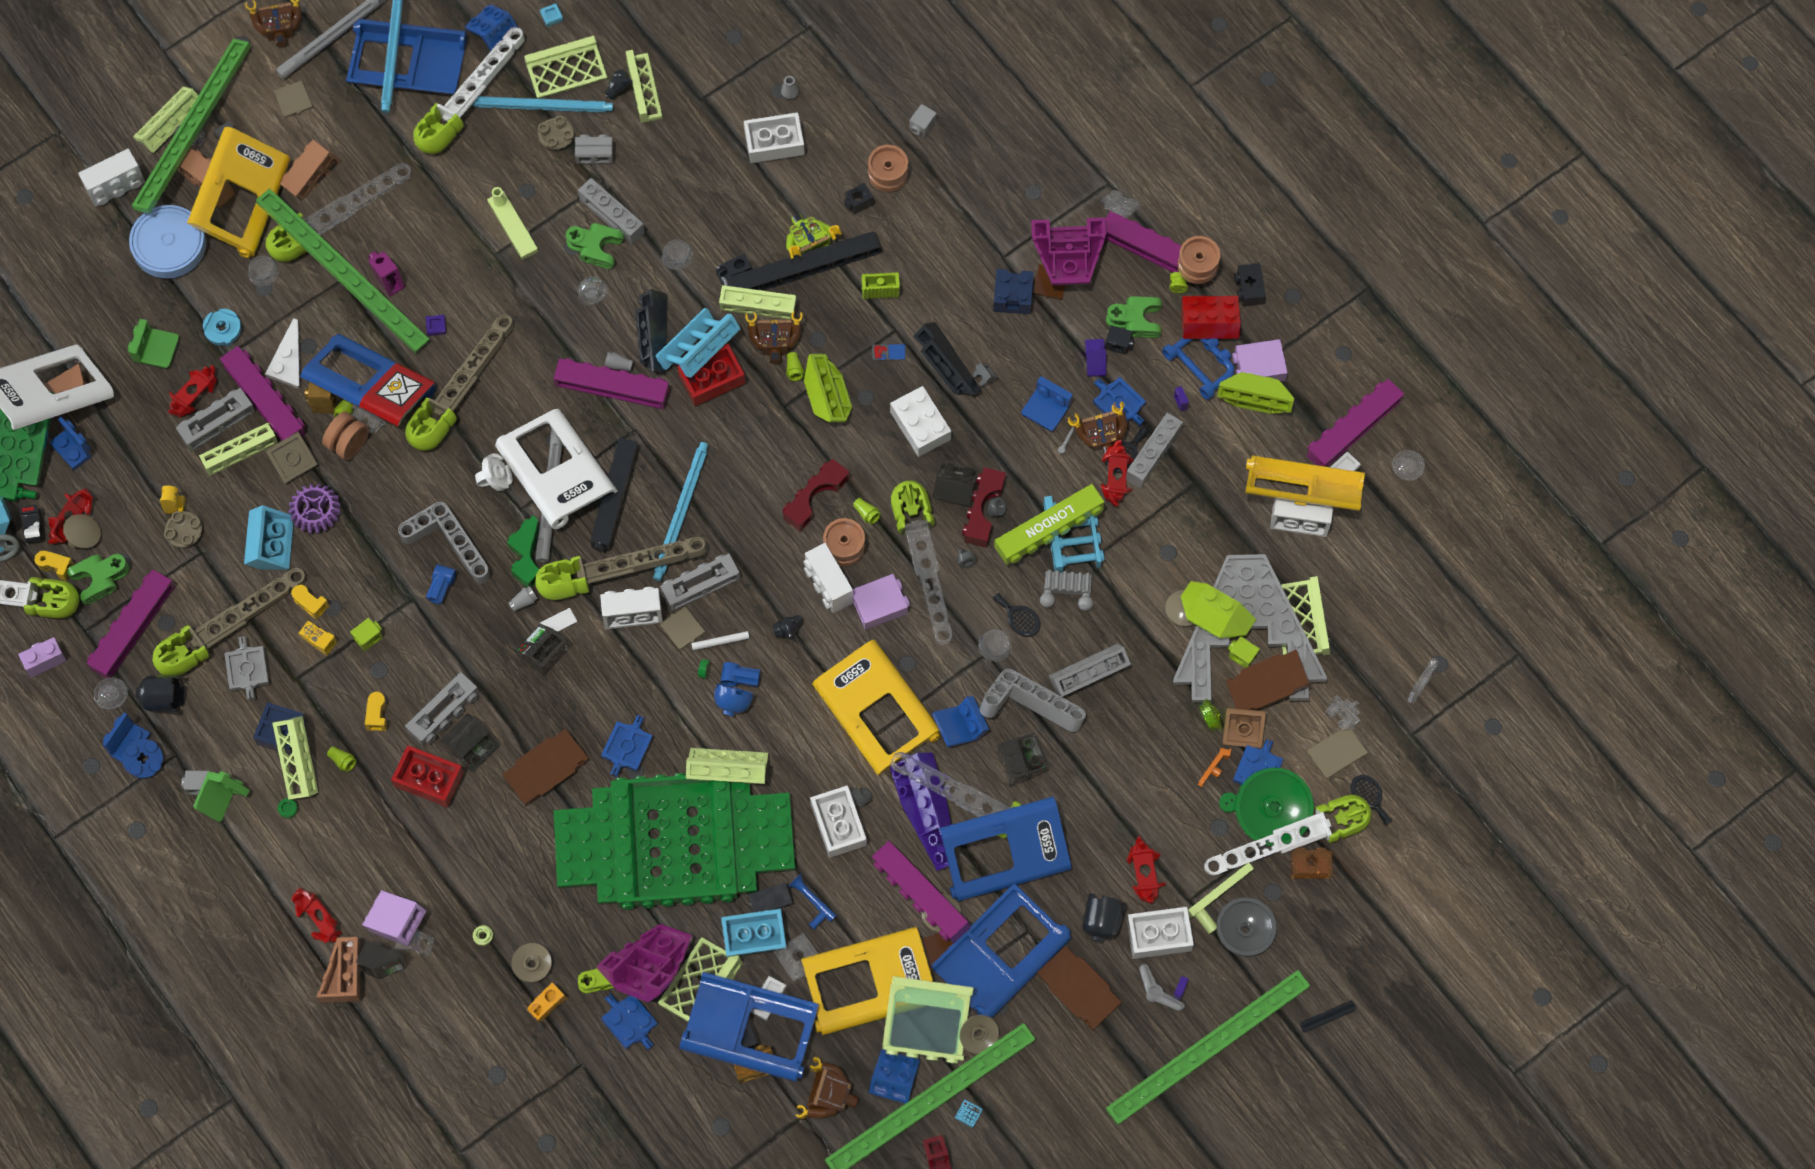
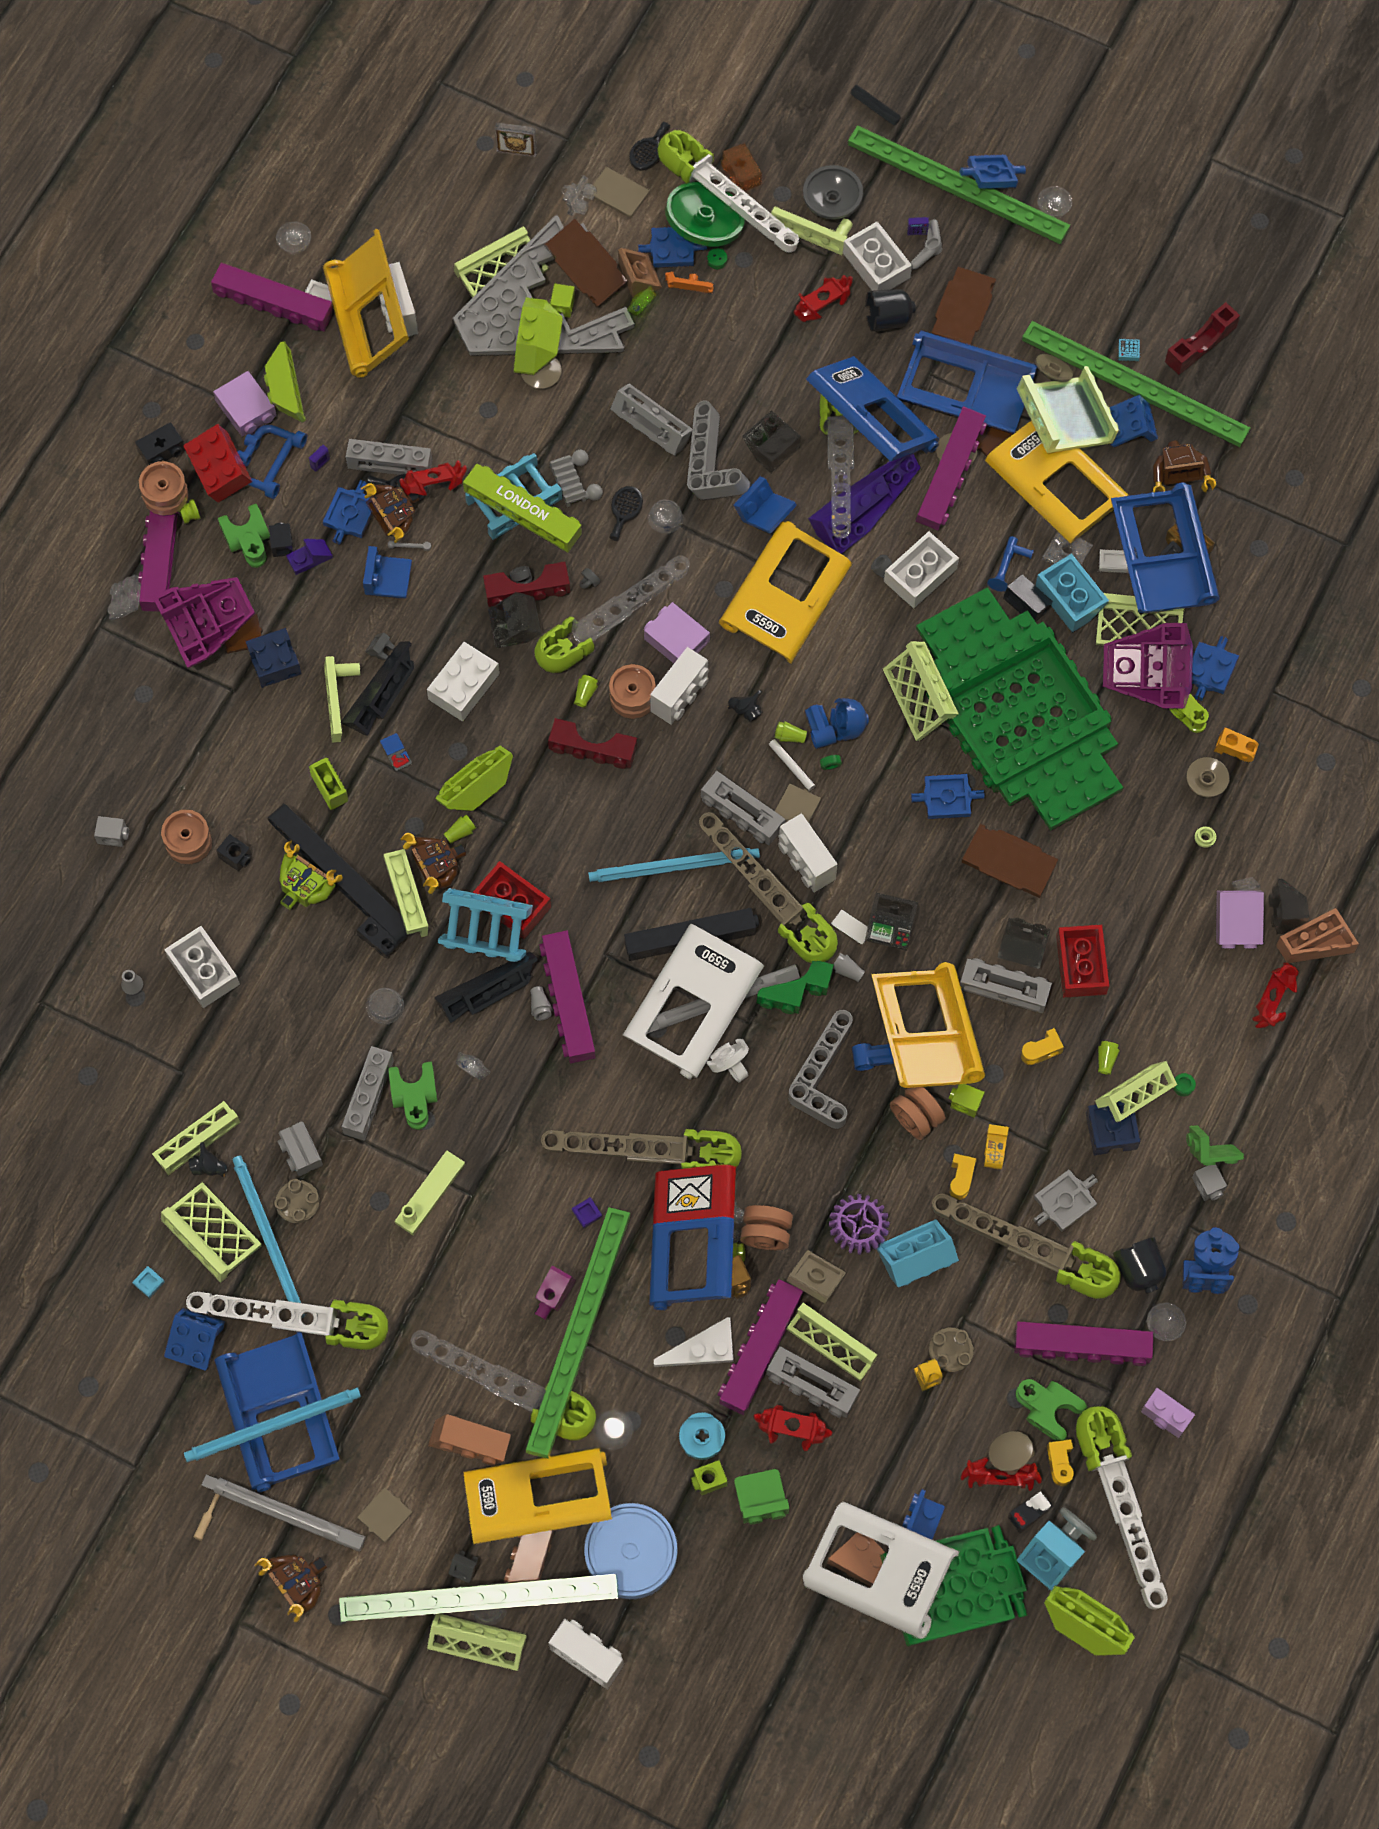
camera: 115 degrees left, 0 degrees up
none -> yellowish green piece [324,656,360,743]
none -> lime brick [691,1460,727,1496]
none -> lime cone [774,721,807,743]
none -> yellow piece [871,962,985,1088]
none -> nougat wheel [890,1087,945,1140]
none -> blue plate [960,155,1026,189]
none -> clear hat [1037,186,1072,219]

